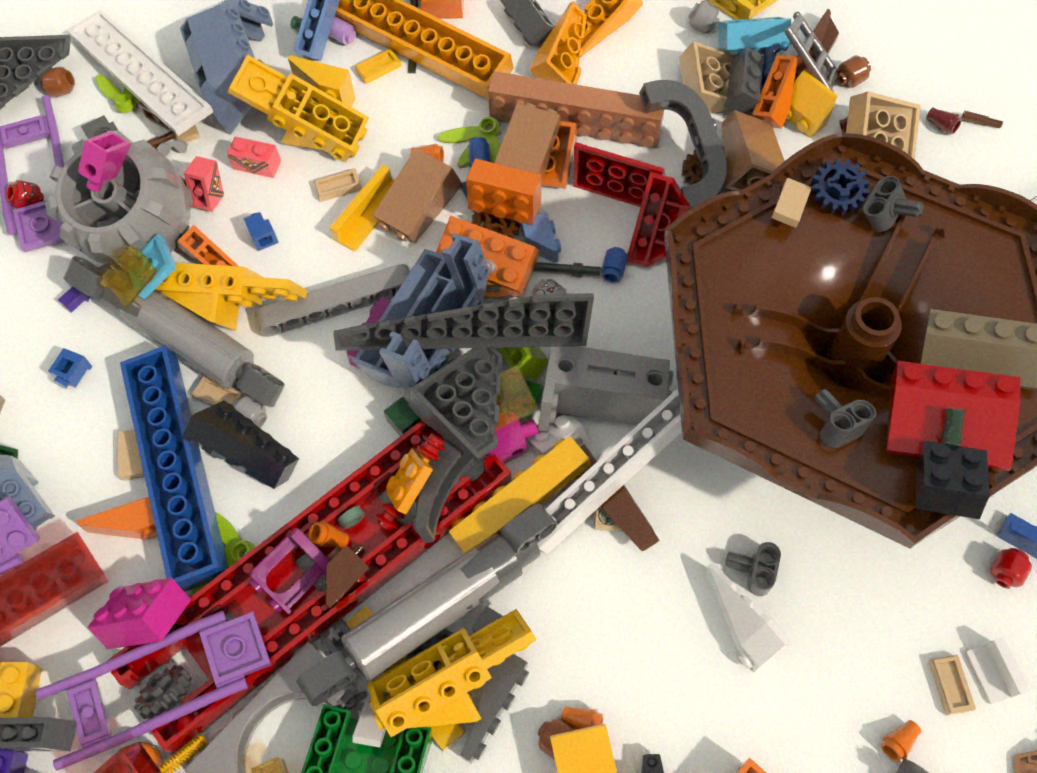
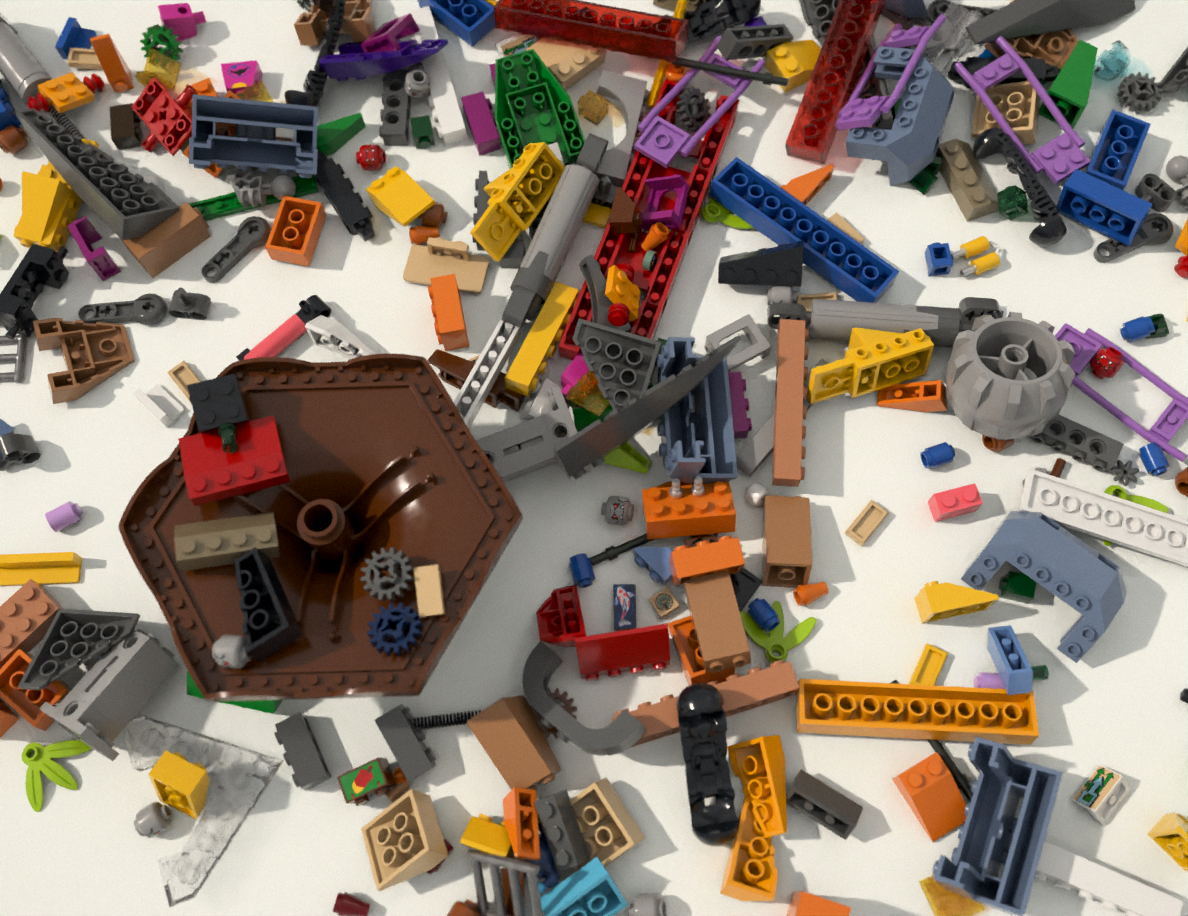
camera: 150 degrees right, 5 degrees up
dark pink torso [78,131,131,191] -> none
dark pink brick [87,577,191,649] -> none
clear yellow hinge [100,245,158,308] -> none
medium azure tile [126,234,177,299] -> none
coral brick [184,156,224,212] -> none
yellow wedge [227,54,369,162] -> none
blue brick [243,212,279,251] -> none
yellow panel [330,164,395,252] -> none
dark grey beam [814,389,876,448] -> none
dark grey beam [863,176,924,232] -> none
orange cone [881,720,922,762] -> none
none -> coral piece [189,295,331,402]
none -> light grey head [212,634,252,669]
none -> black wedge [234,547,303,662]
none -> dark grey gear [360,547,415,602]
none -> tan bracket [403,237,489,294]
none -> orange brick [428,274,469,351]
none -> tile [613,584,636,630]
none -> tile [649,587,680,619]
none -> pearl dark grey bar [672,56,788,87]
none -> black piece [676,683,739,847]
none -> light grey panel [704,314,771,373]
none -> white piece [745,482,770,507]
none -> nougat brick [772,319,809,487]
none -> blue brick [920,442,955,469]
none -> yellow piece [951,236,1001,277]
none -> dark grey plant [1110,460,1139,486]
none -> blue brick [1139,442,1170,476]

